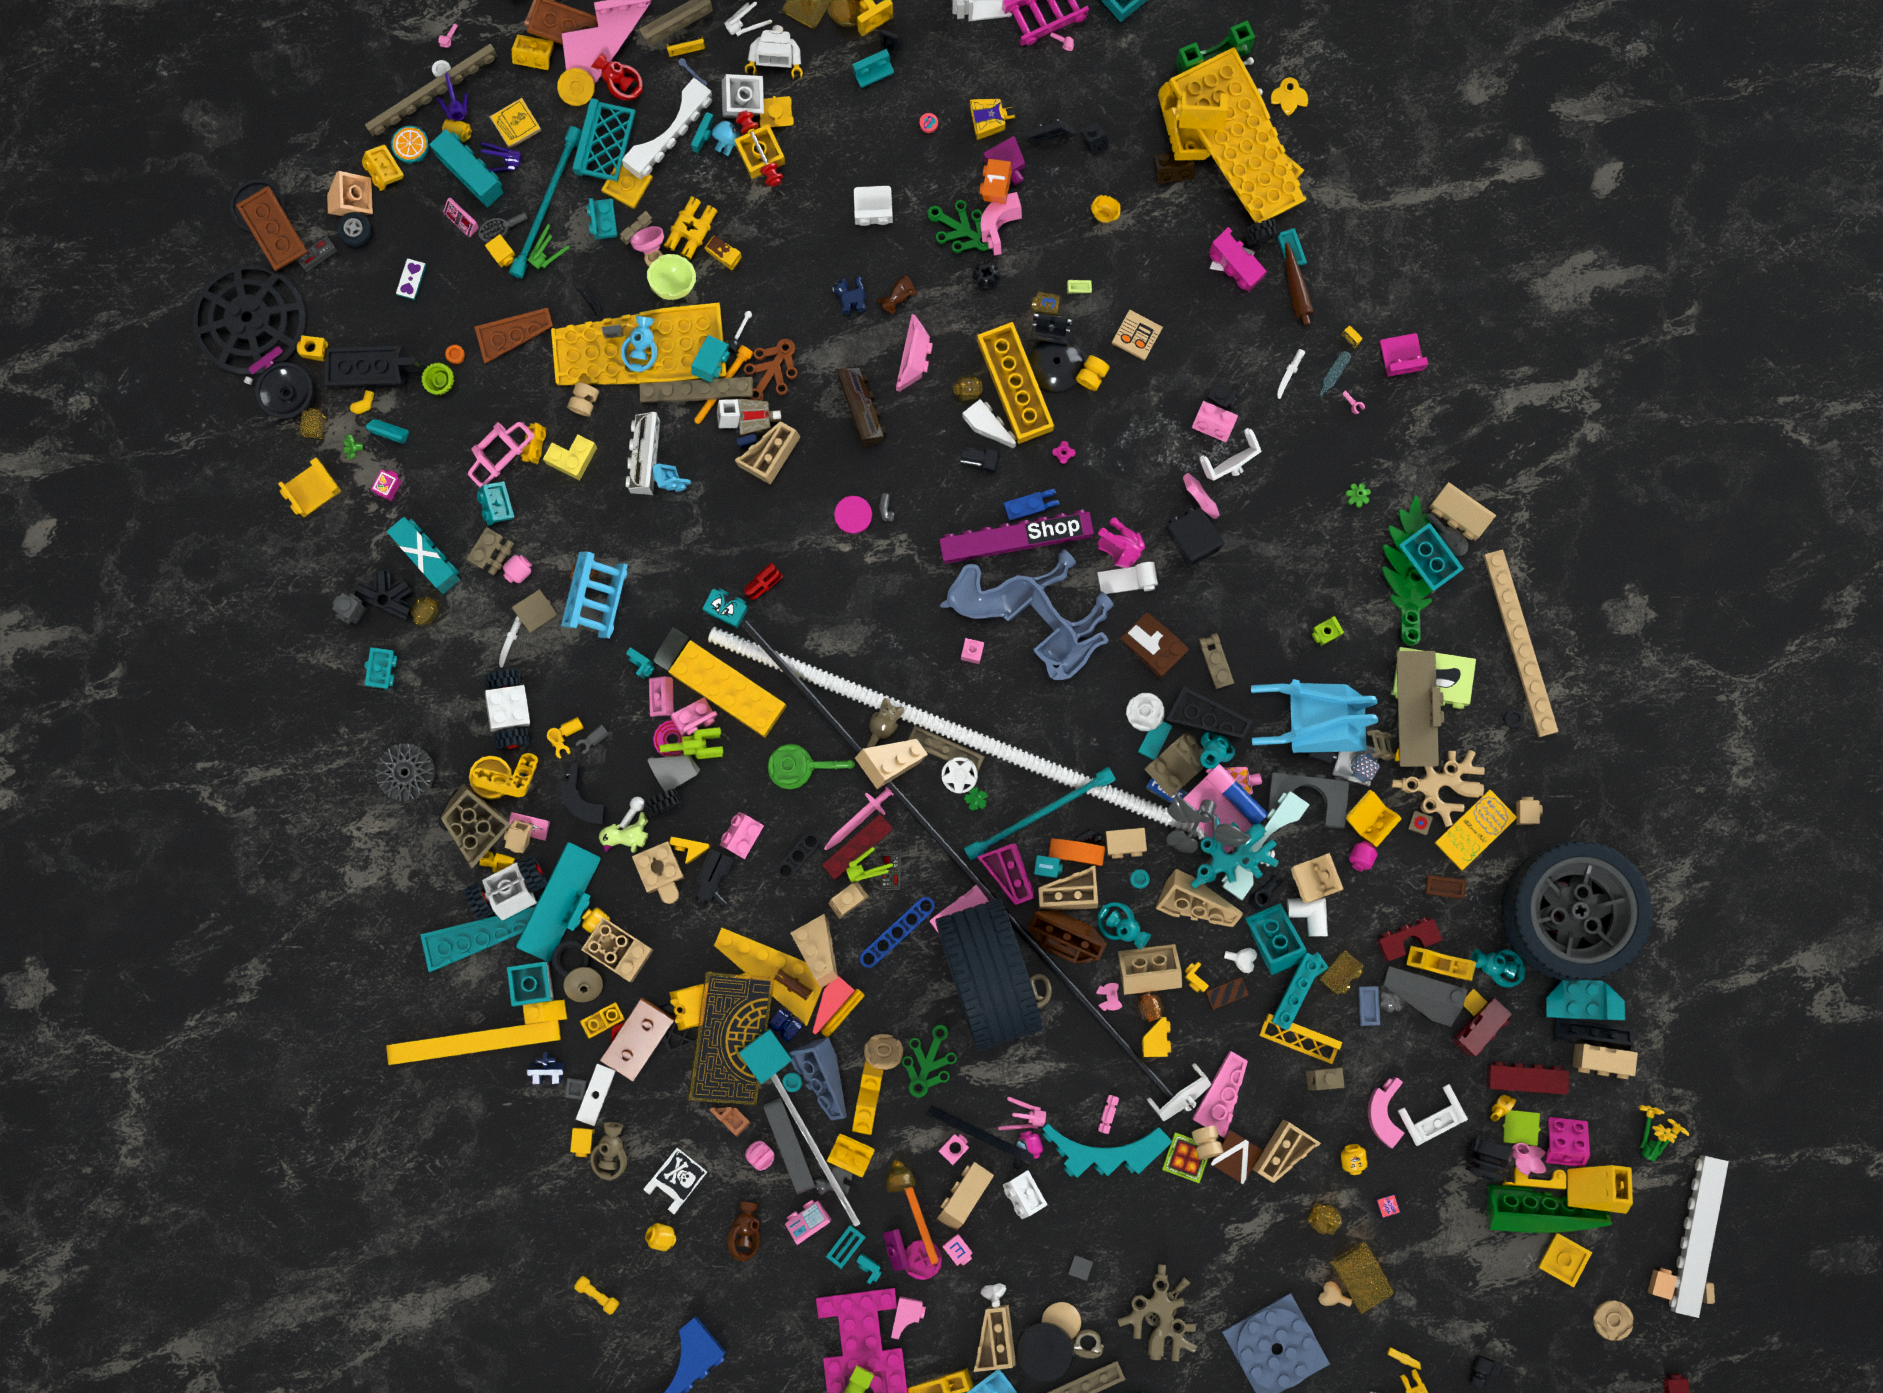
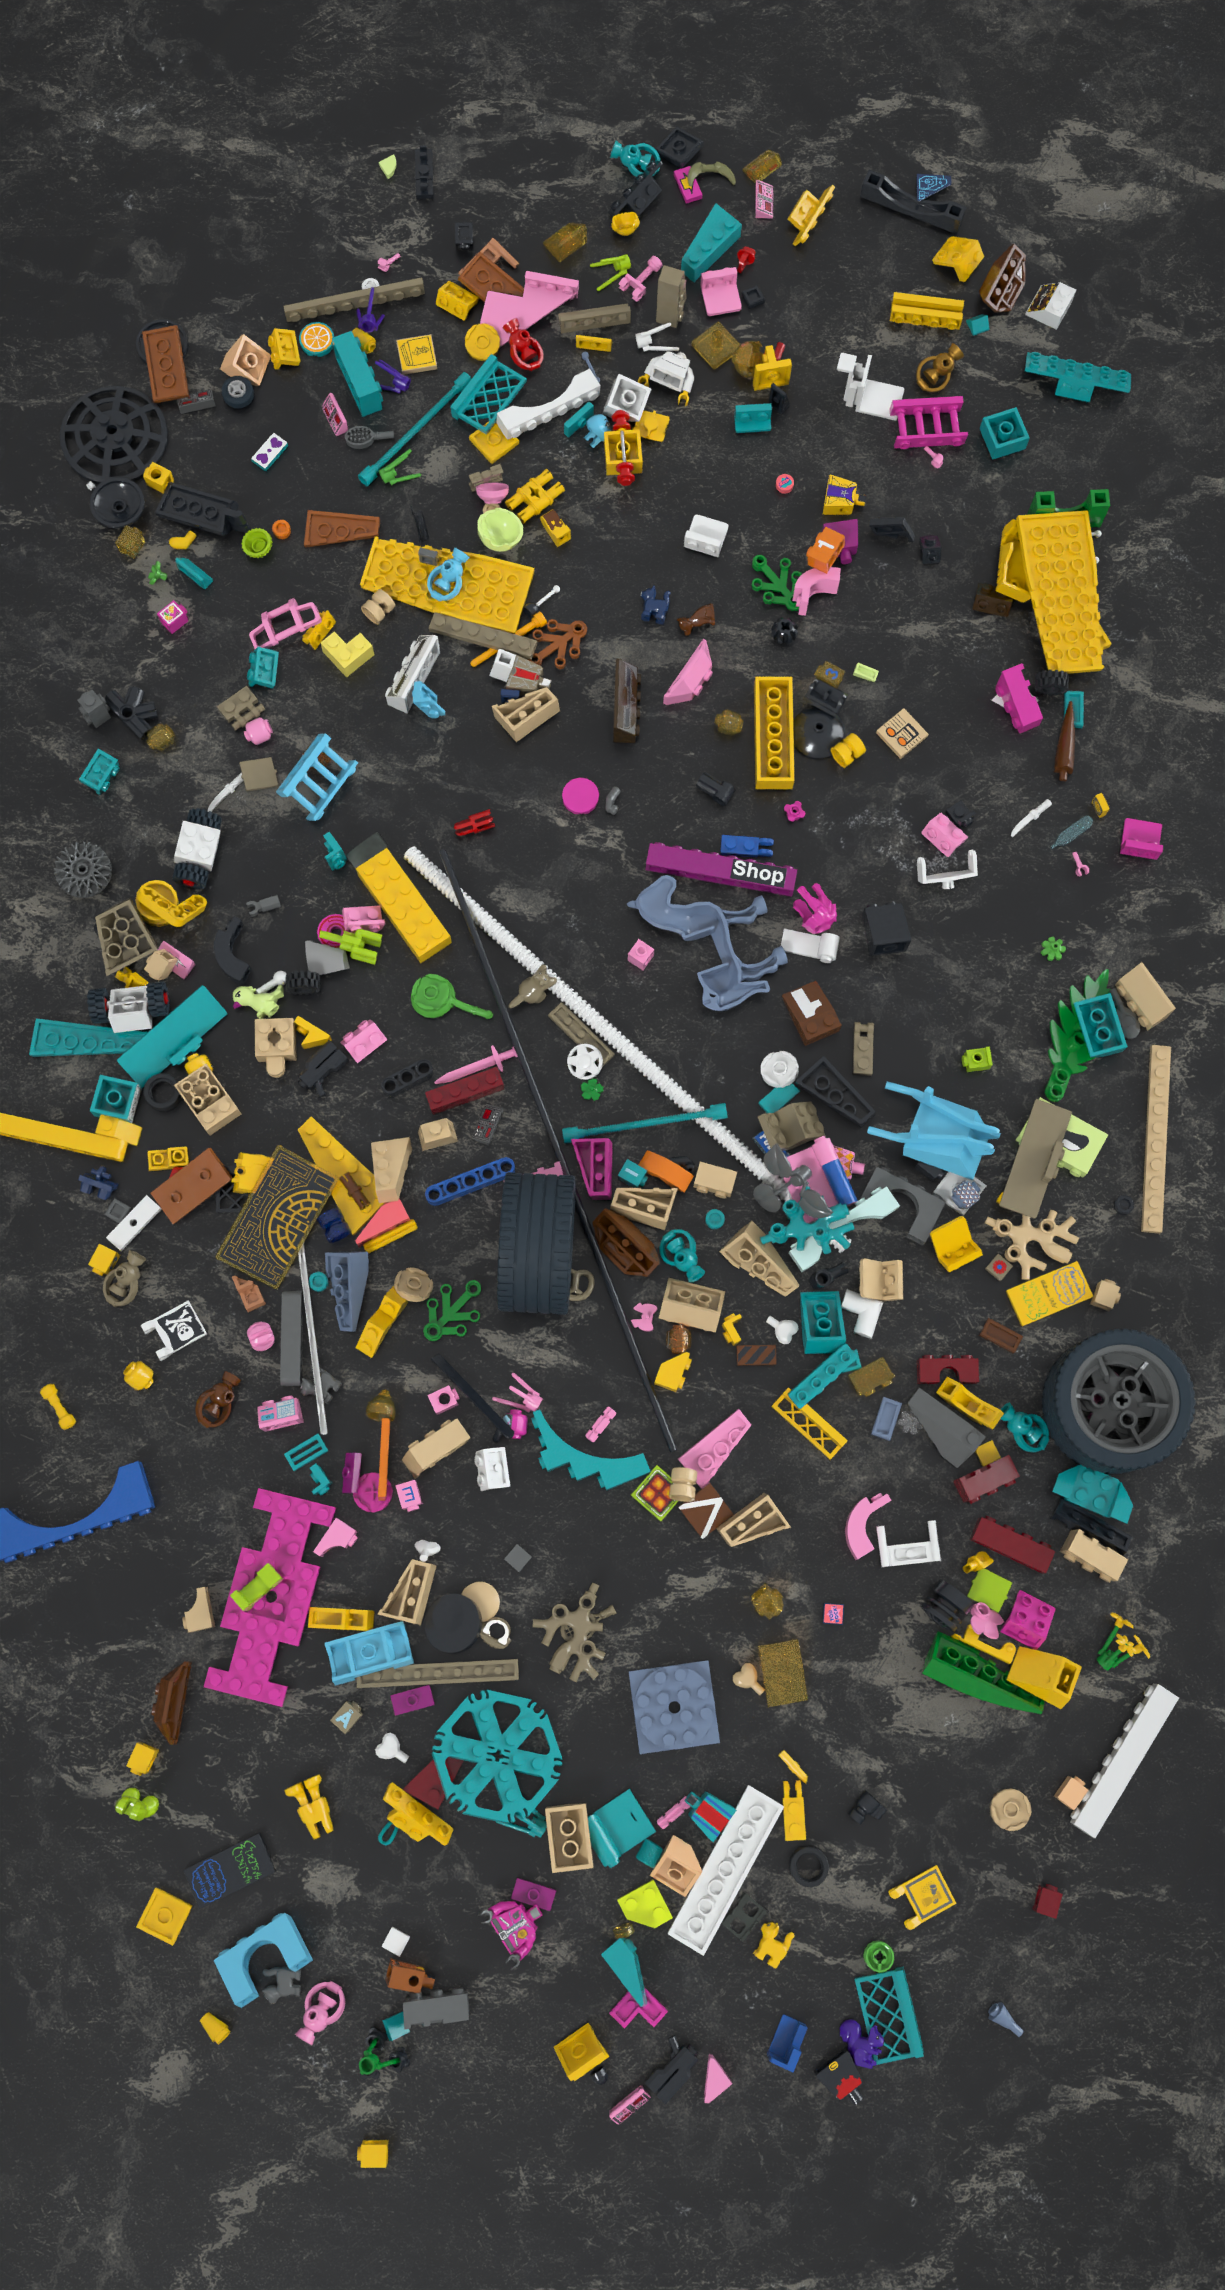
camera: 20 degrees right, 5 degrees down
magenta plate [248,346,283,375] -> none
yellow panel [278,457,341,517] -> none
teal brick [386,517,461,594] -> none
yellow brick [485,234,516,268] -> none
yellow bar [547,717,584,759] -> none
dark tan dish [564,967,603,1002] -> none
teal bracket [586,198,618,240] -> none
bright pink slope [649,676,674,717] -> none
teal brick [691,335,730,383] -> none
teal brick [702,588,748,629] -> none
teal tile [738,1029,792,1084] -> none
yellow bracket [827,1134,875,1178] -> none
lime plant [846,847,893,883] -> none
tan wedge [855,739,928,789] -> none
white slope [962,399,1016,448] -> none
yellow hair [1091,195,1120,223] -> none
white piece [1147,1063,1212,1121] -> none
yellow panel [1175,92,1228,130] -> none
bright pink tile [1183,473,1220,519] -> none
teal piece [1200,731,1235,769] -> none
yellow plate [1271,77,1308,116] -> none
dark tan torso [1306,1067,1345,1090] -> none
yellow head [1341,1144,1367,1175] -> none
dark pink head [1349,841,1377,871] -> none
dark tan piece [1367,730,1396,761] -> none
yellow plate [1538,1232,1592,1287] -> none
tan tile [1702,1282,1715,1304] -> none

